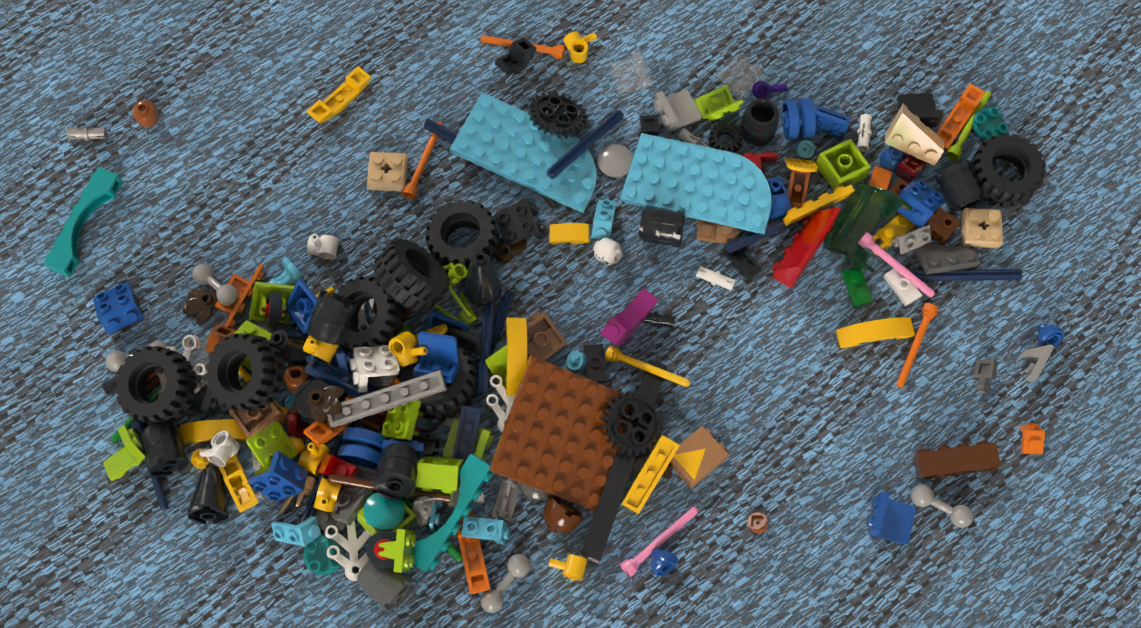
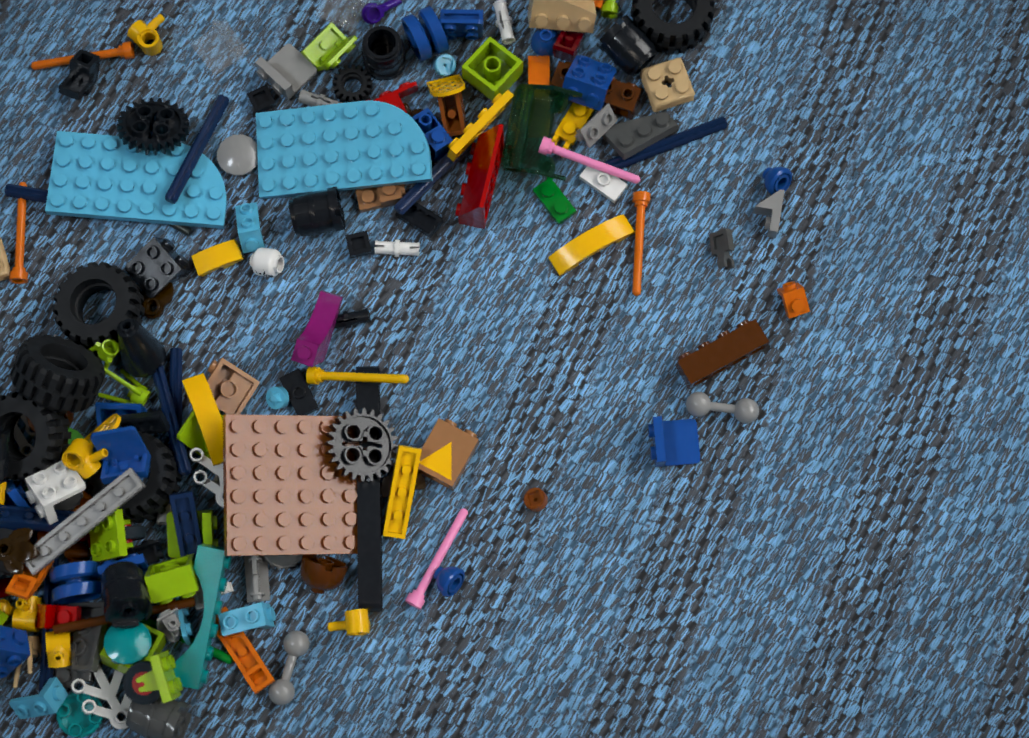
camera: 20 degrees left, 5 degrees up
none -> black plate [345,231,372,259]

